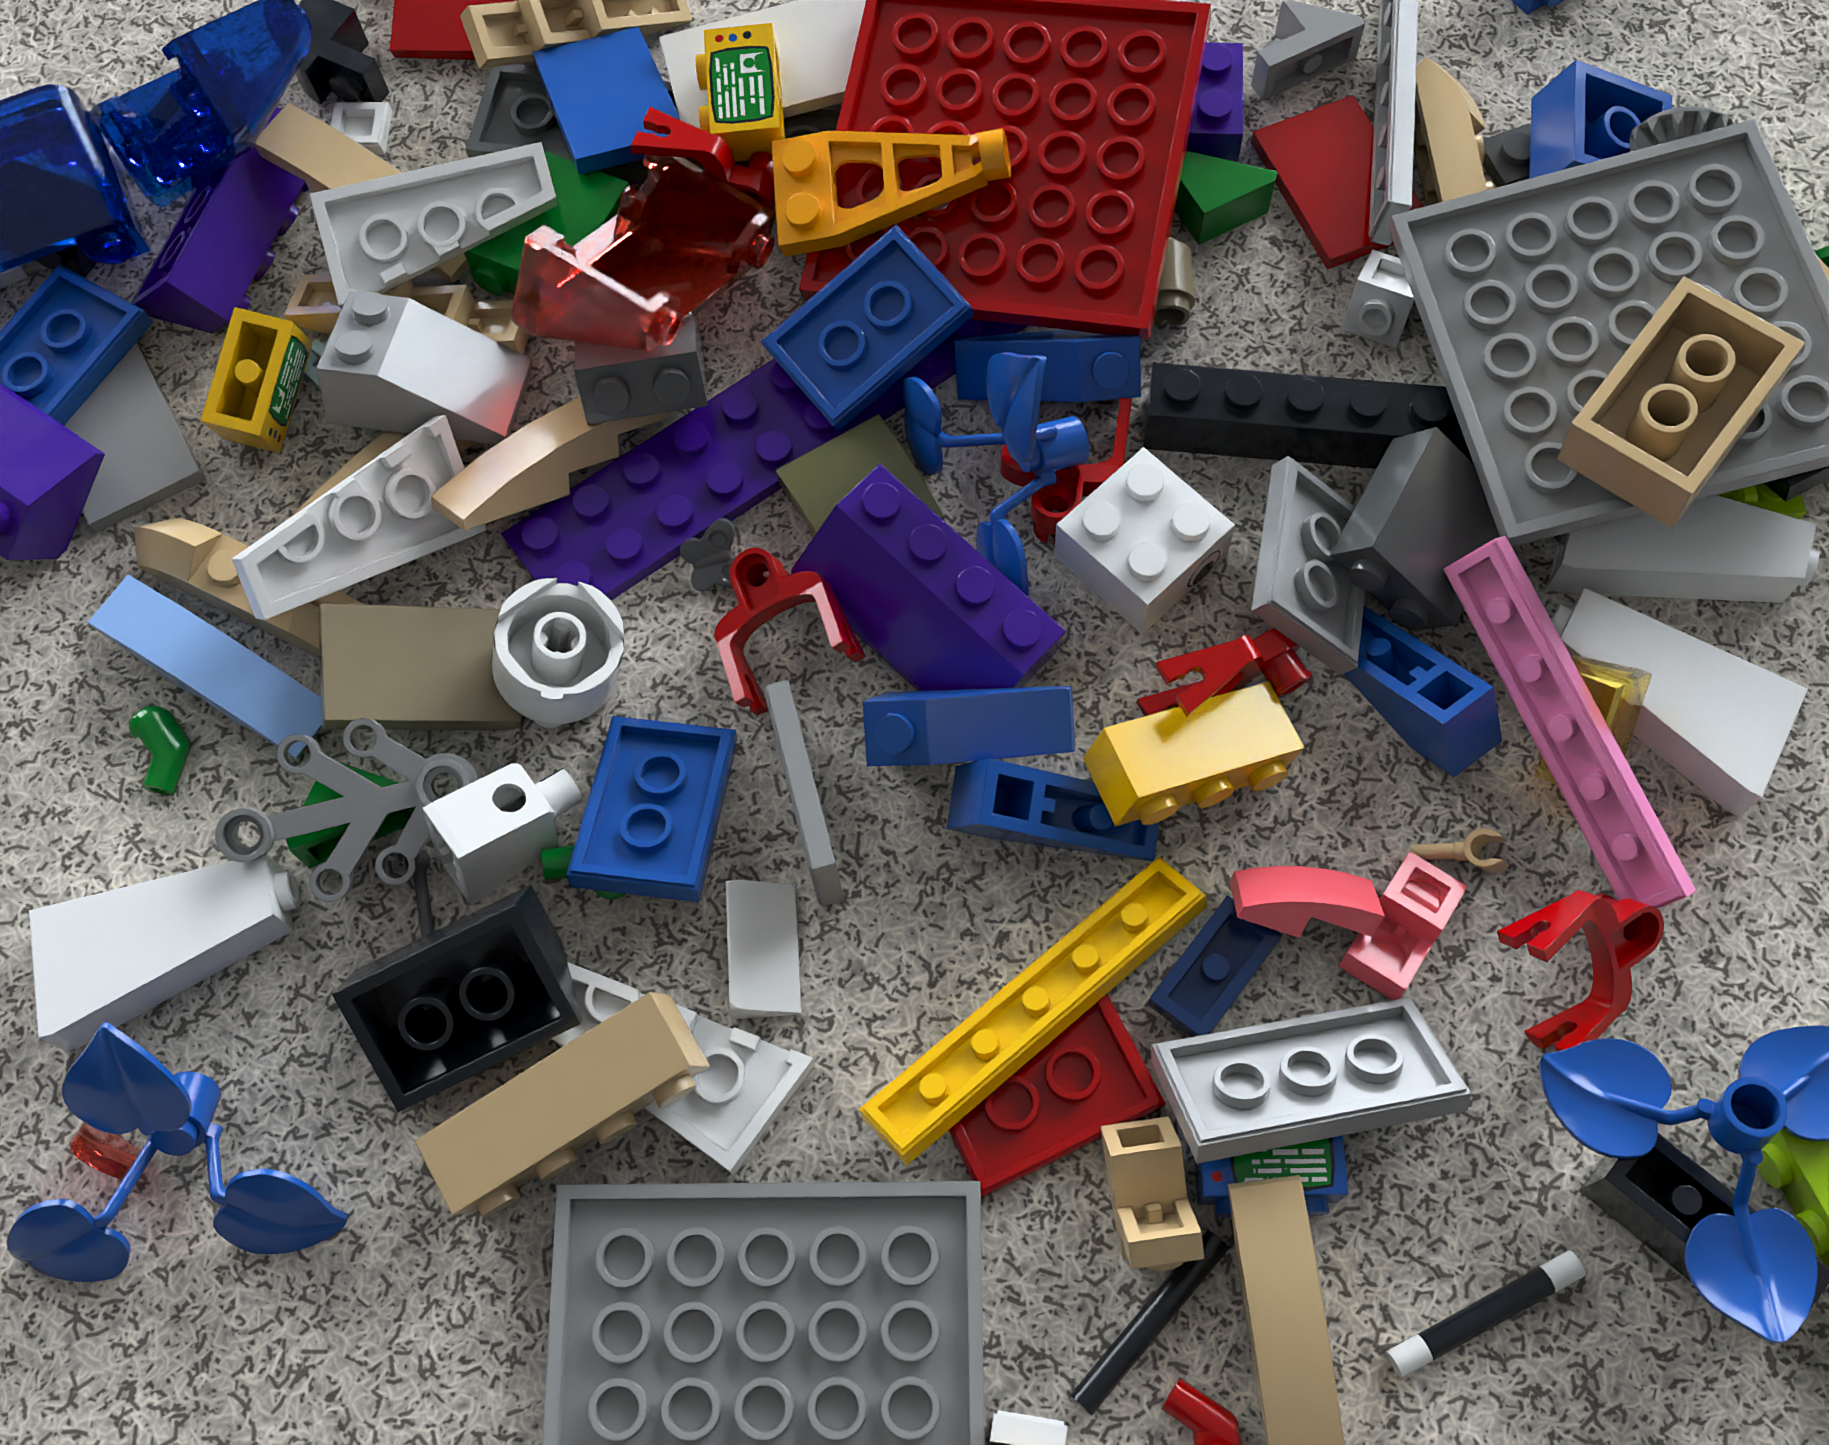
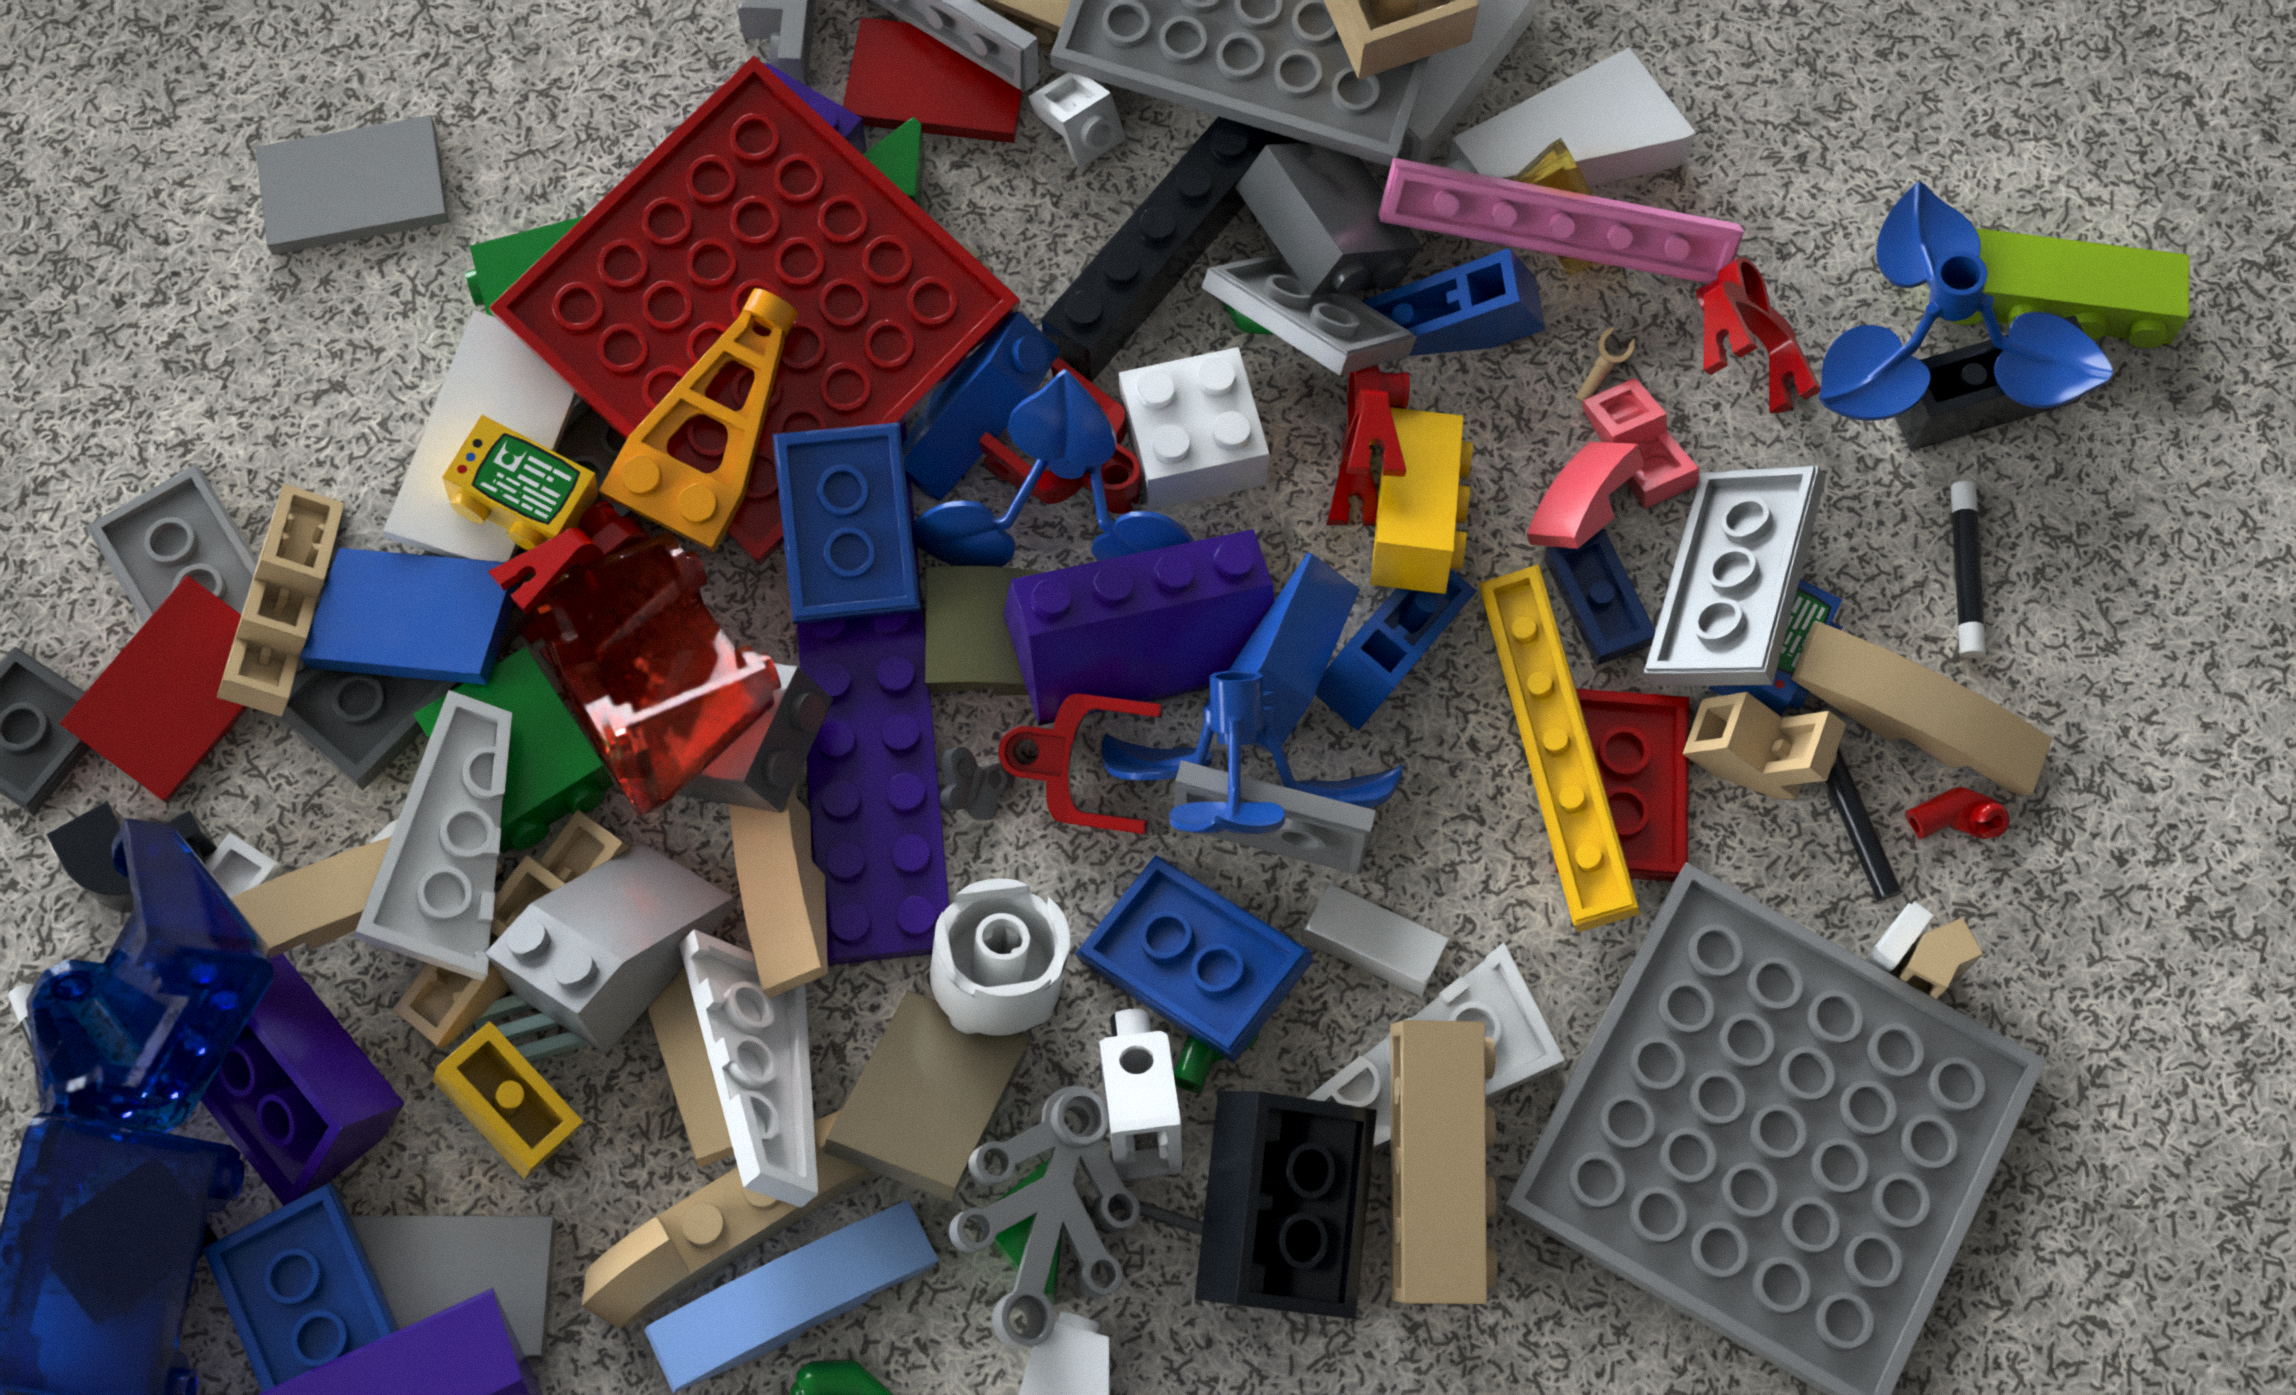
camera: 65 degrees left, 0 degrees up
none -> blue plant [1101,670,1403,834]

